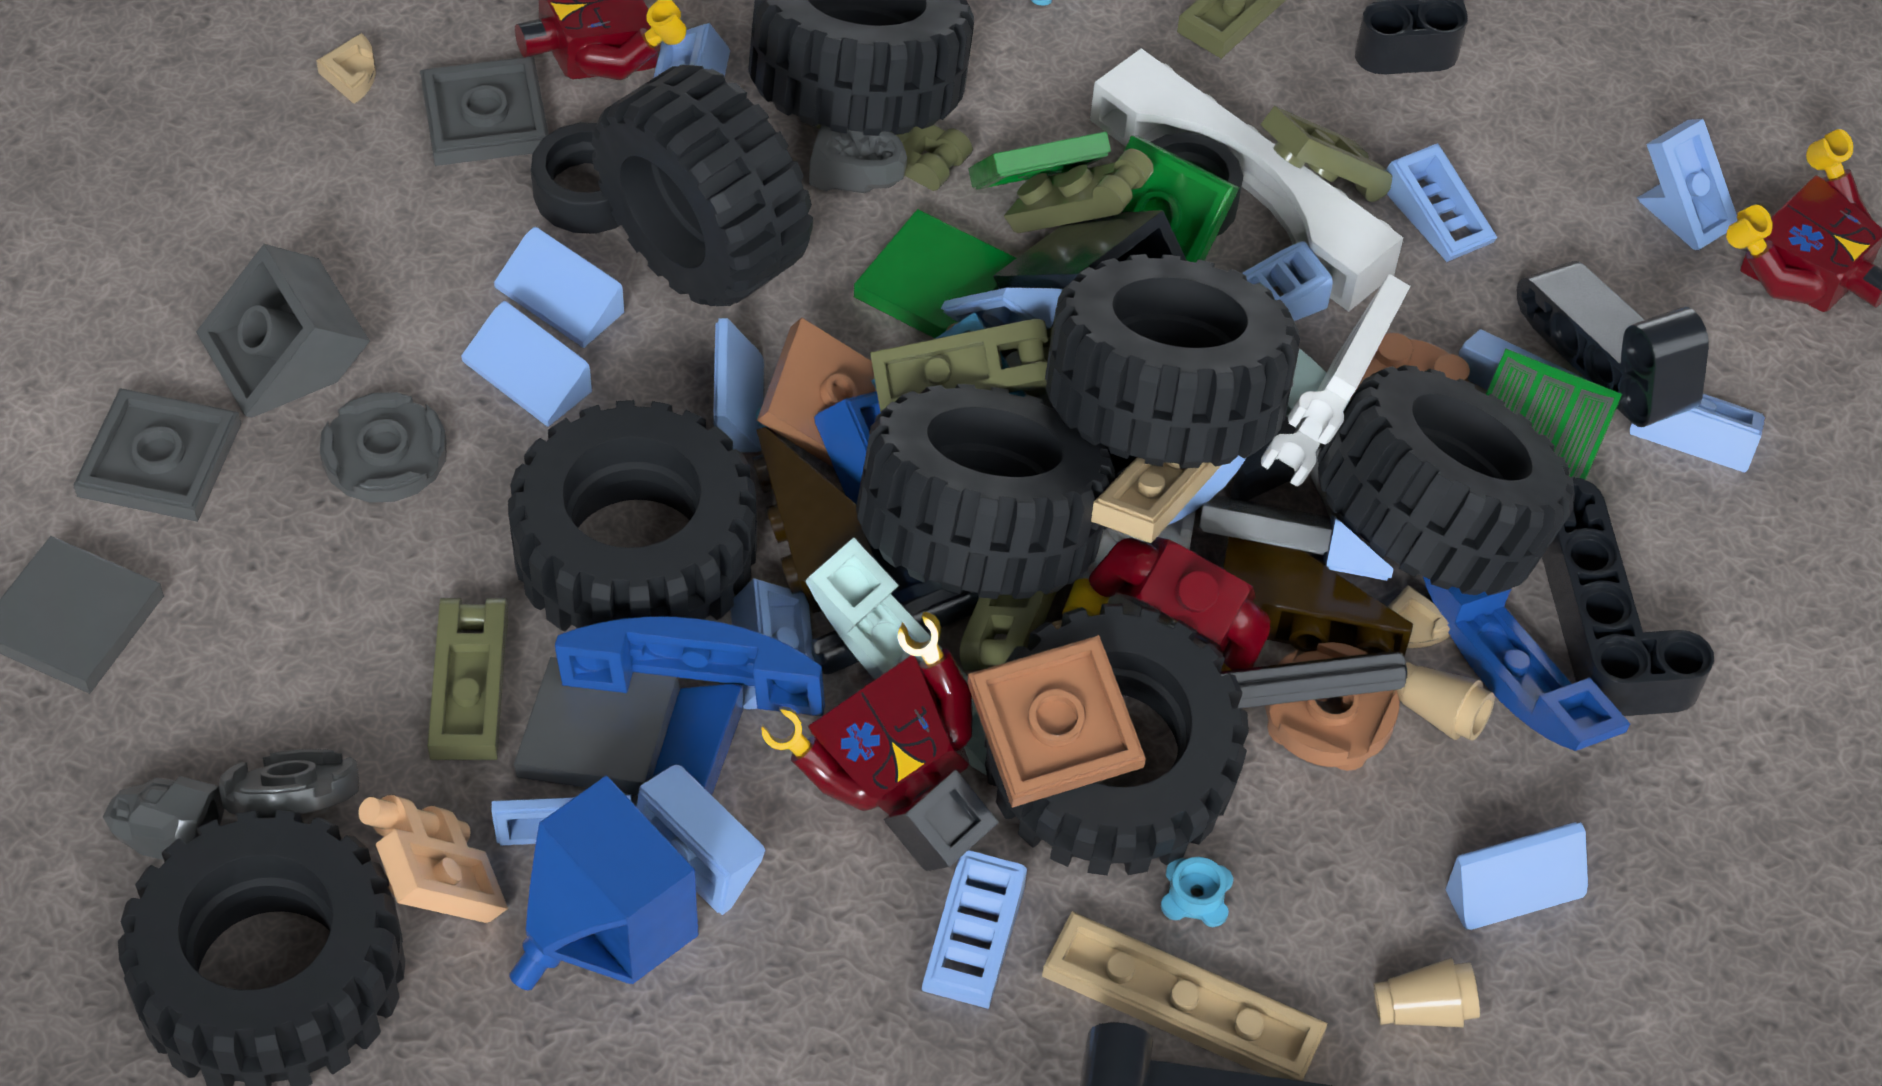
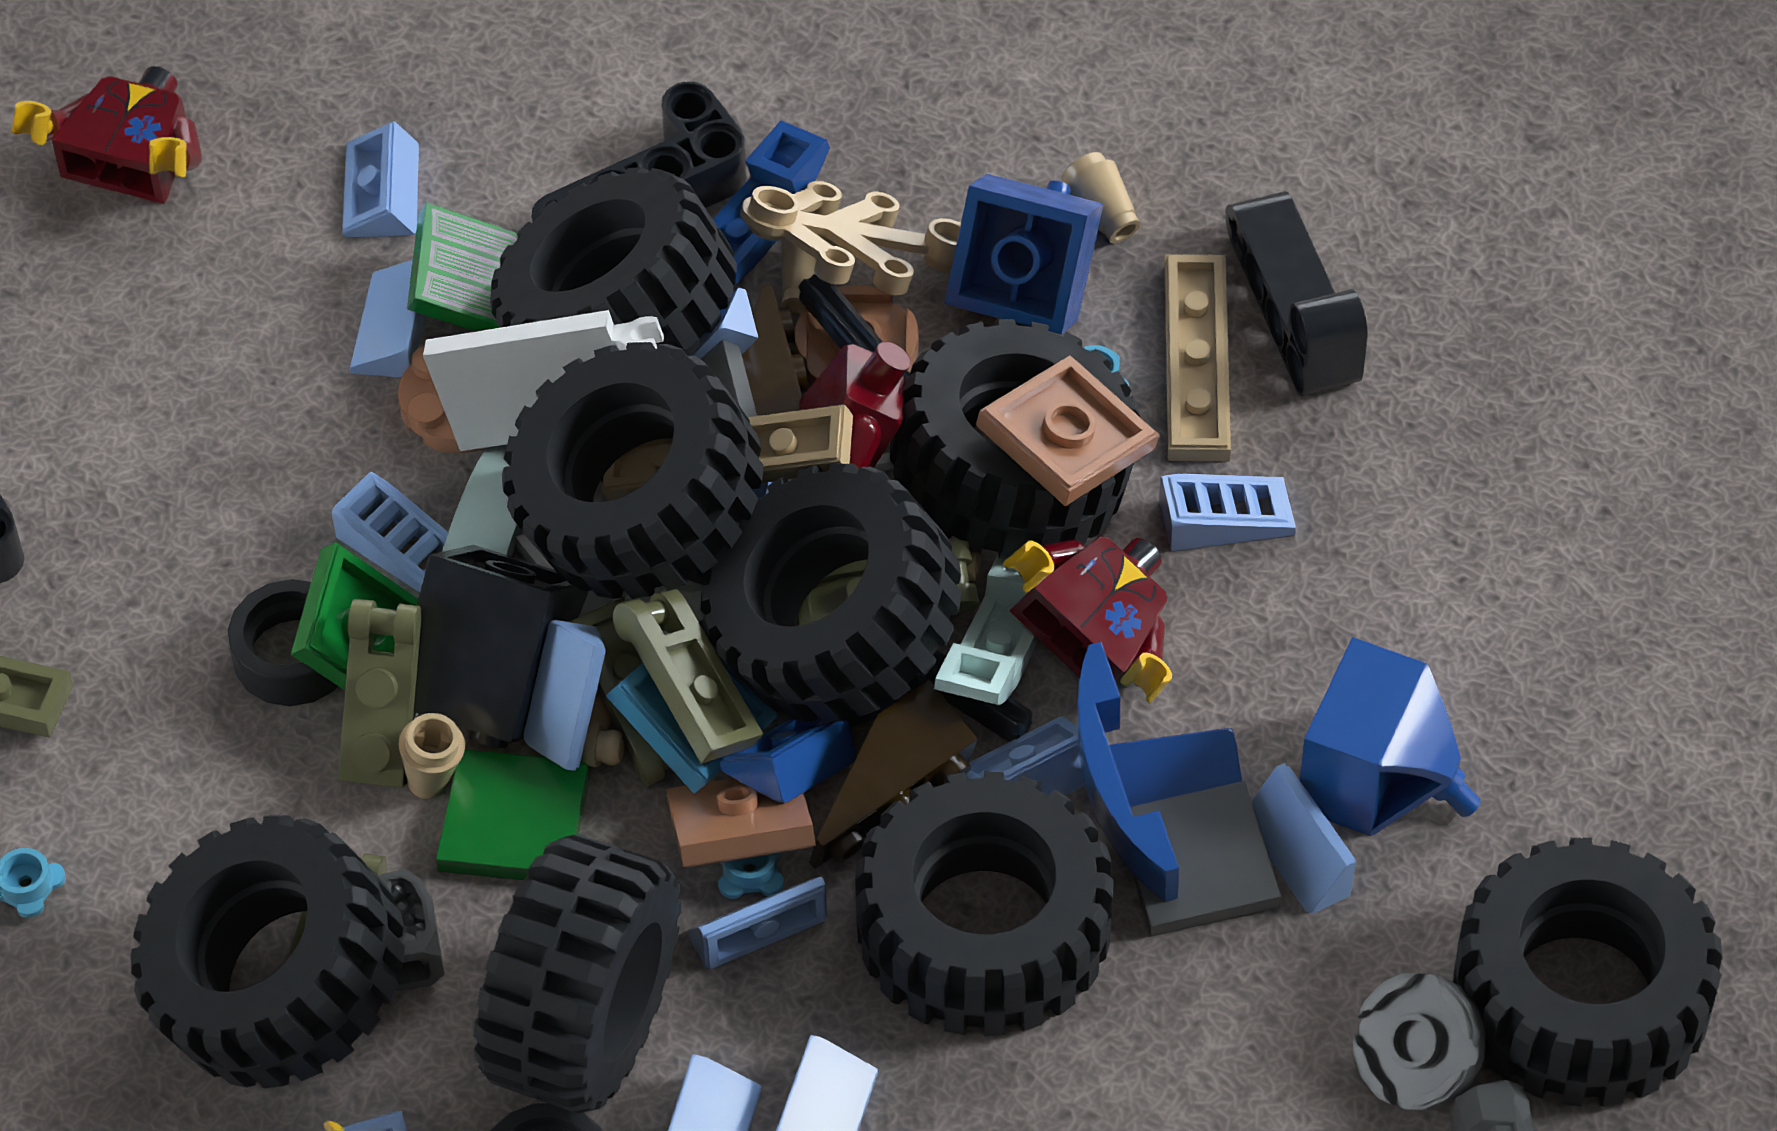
camera: 110 degrees left, 0 degrees up
light nougat plate [358,795,508,923] -> none
olive plate [427,598,508,760] -> none
light blue slope [636,765,765,915] -> none
black panel [884,769,999,871] -> none
green tile [968,131,1111,190] -> none
white arch [1090,48,1404,312] -> none
olive plate [1260,105,1393,202] -> none
light blue slope [1386,143,1497,262] -> none
light blue slope [1445,822,1588,930] -> none
black beam [1516,261,1709,427] -> none
light blue slope [1637,119,1738,250] -> none
none -> tan cone [399,713,465,799]
none -> tan plant [740,181,961,295]
none -> blue piece [944,174,1104,335]

